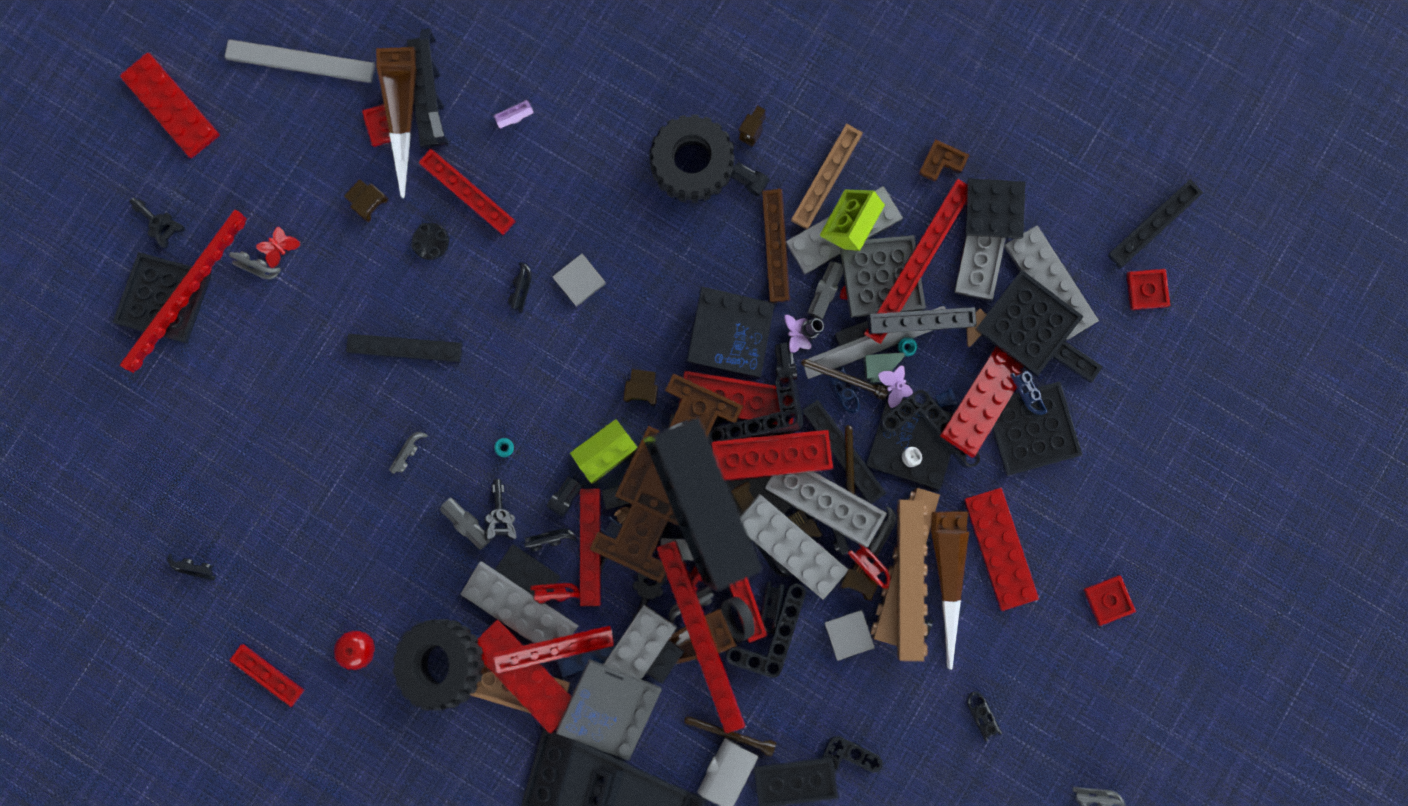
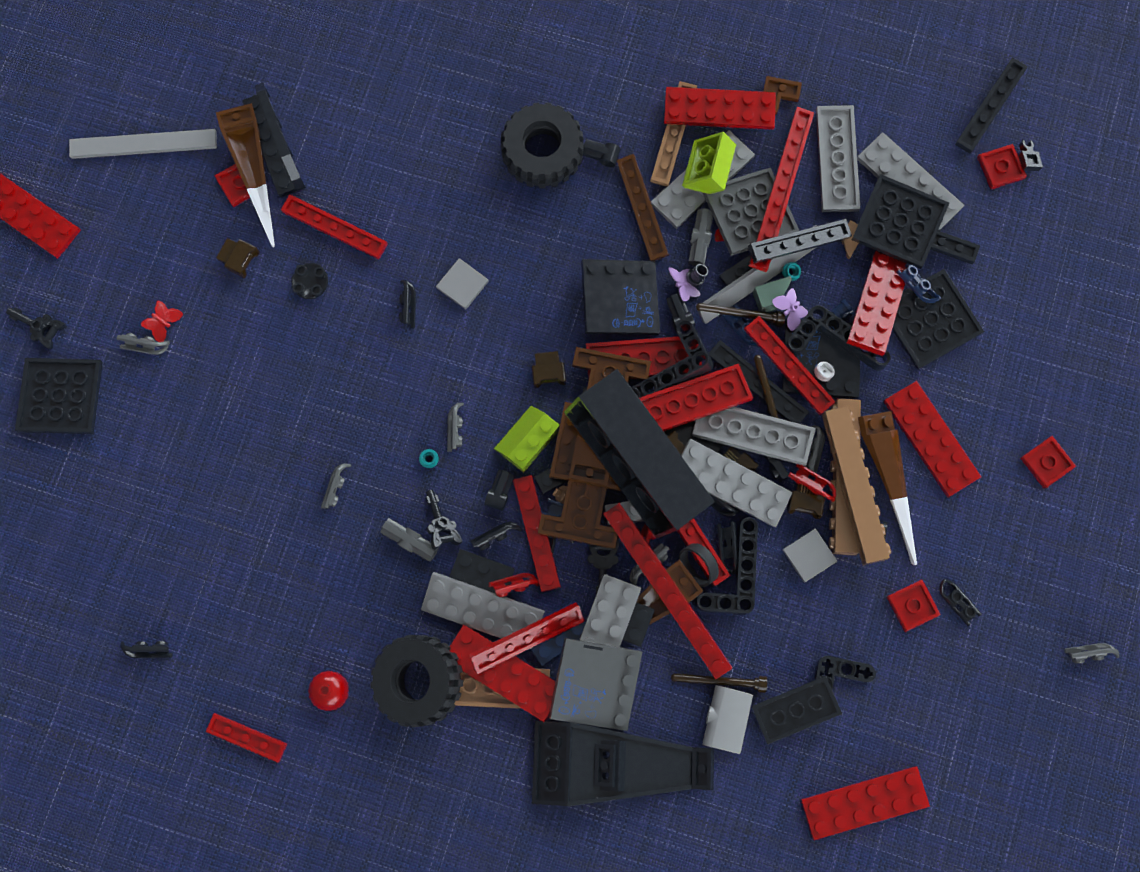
camera: 15 degrees left, 5 degrees down
red plate [120,210,247,373] -> none
black plate [346,334,463,363] -> none
lavender plate [494,100,534,128] -> none
dark brown piece [738,105,766,147] -> none
black plate [965,178,1025,239] -> none
none -> dark grey piece [447,403,464,452]
none -> red plate [664,87,776,130]
none -> red plate [744,316,835,415]
none -> red tile [886,580,941,632]
none -> black plate [1019,140,1043,171]

